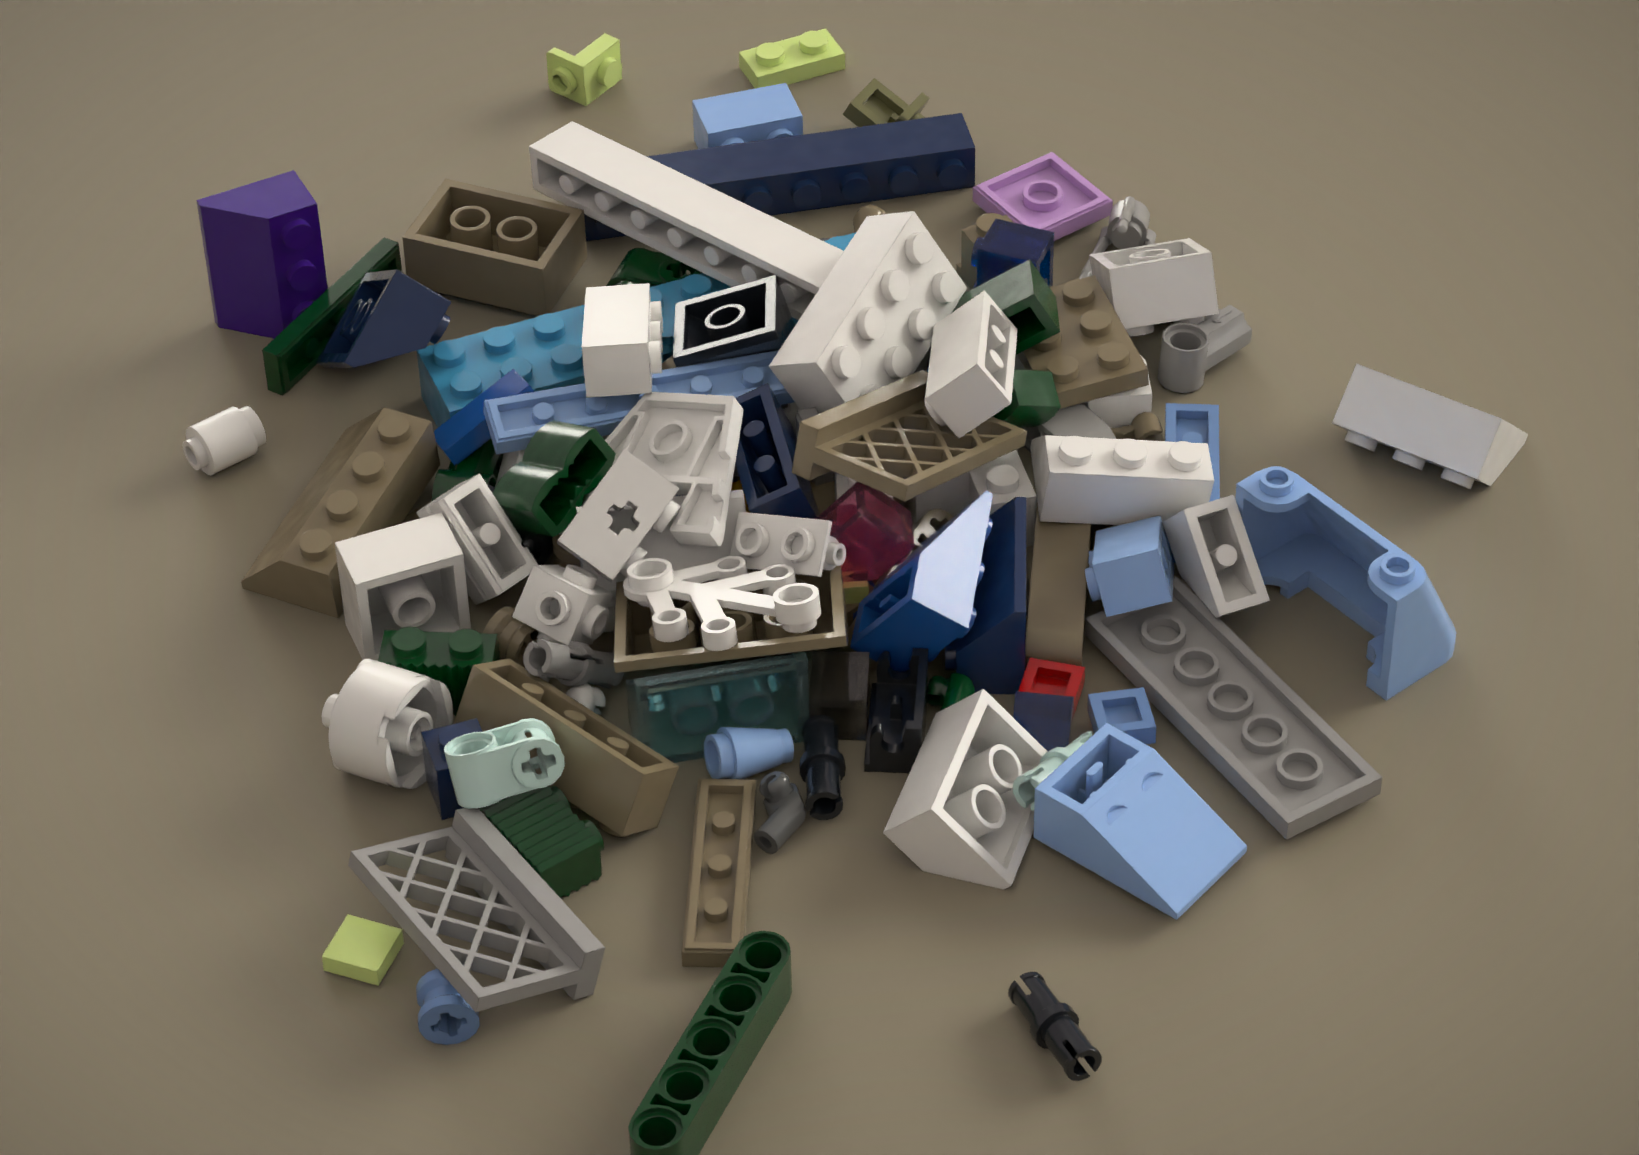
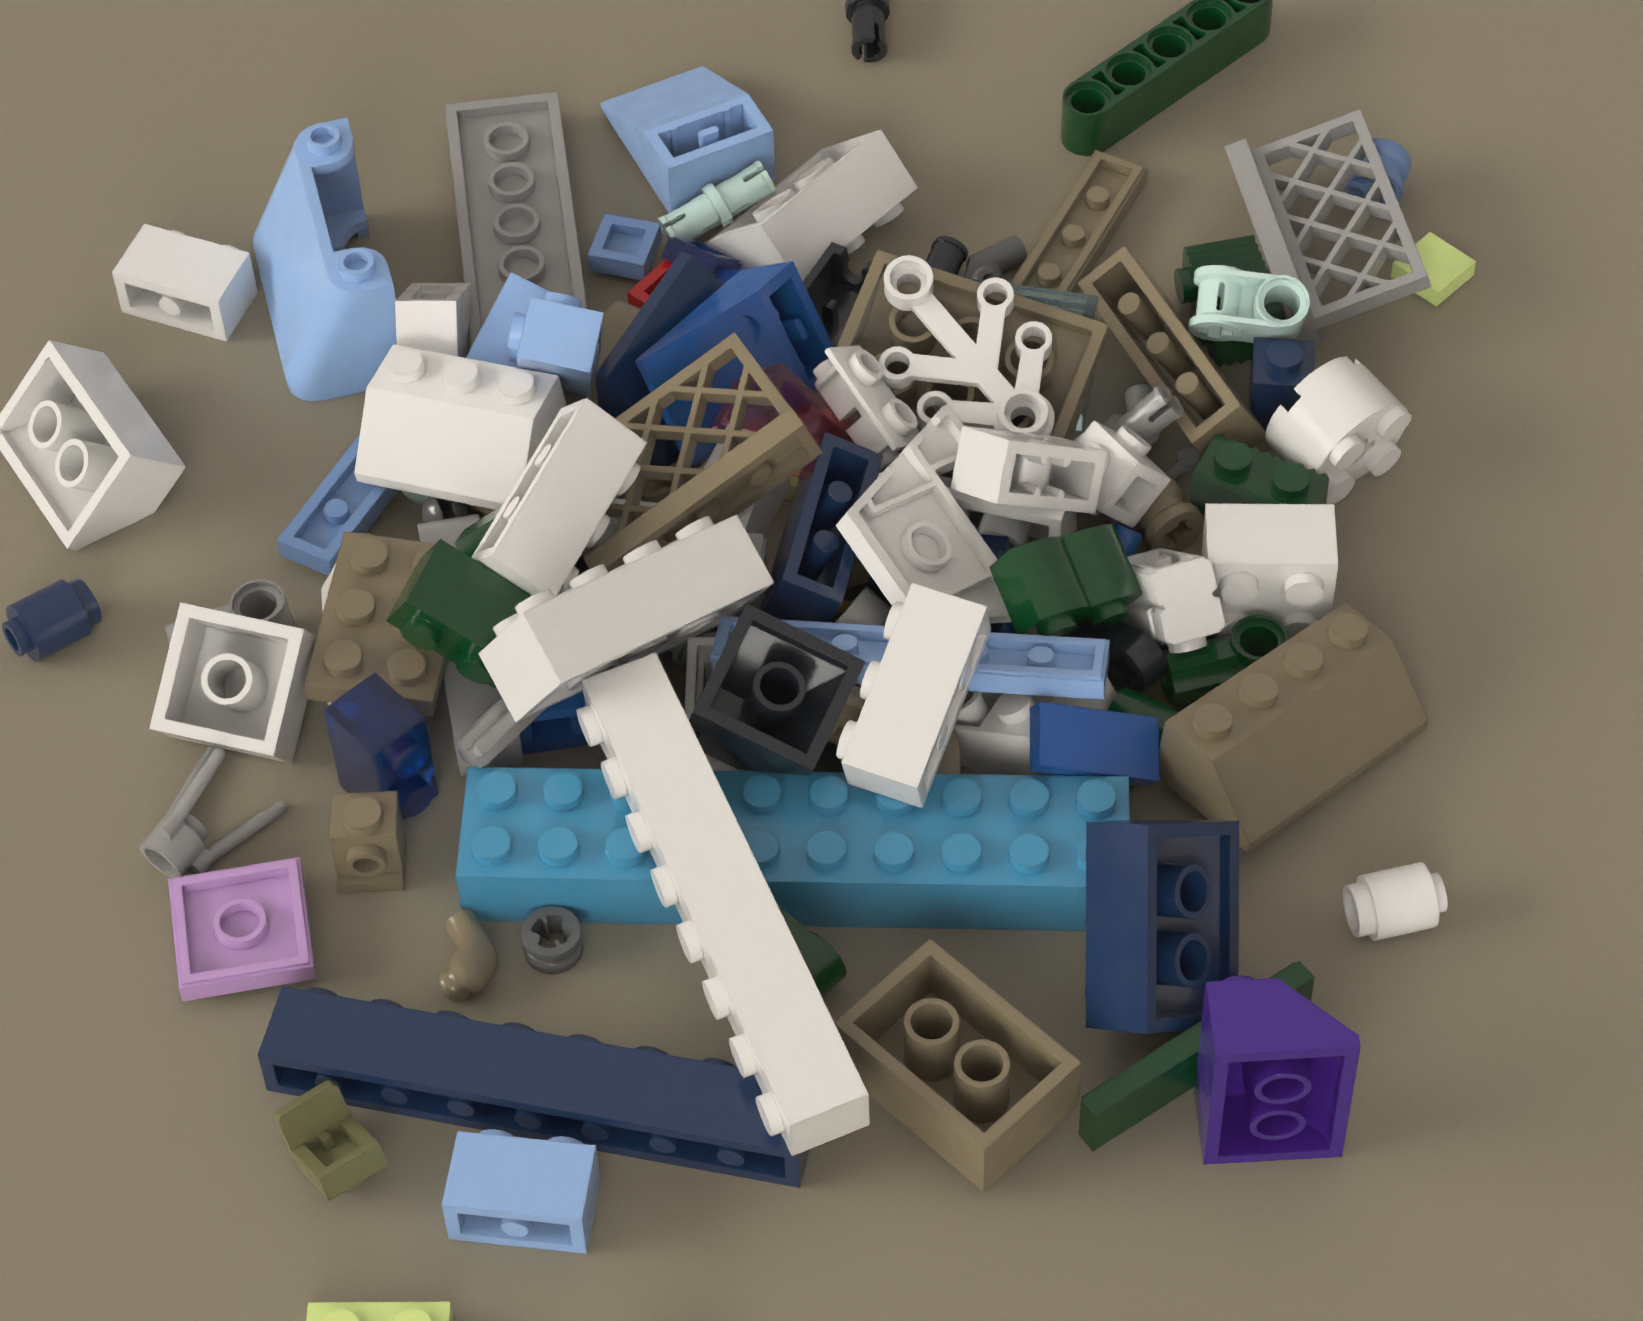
camera: 155 degrees left, 10 degrees up
none -> dark blue brick [2,578,102,662]
none -> white brick [112,224,258,342]
none -> light blue brick [508,292,604,397]

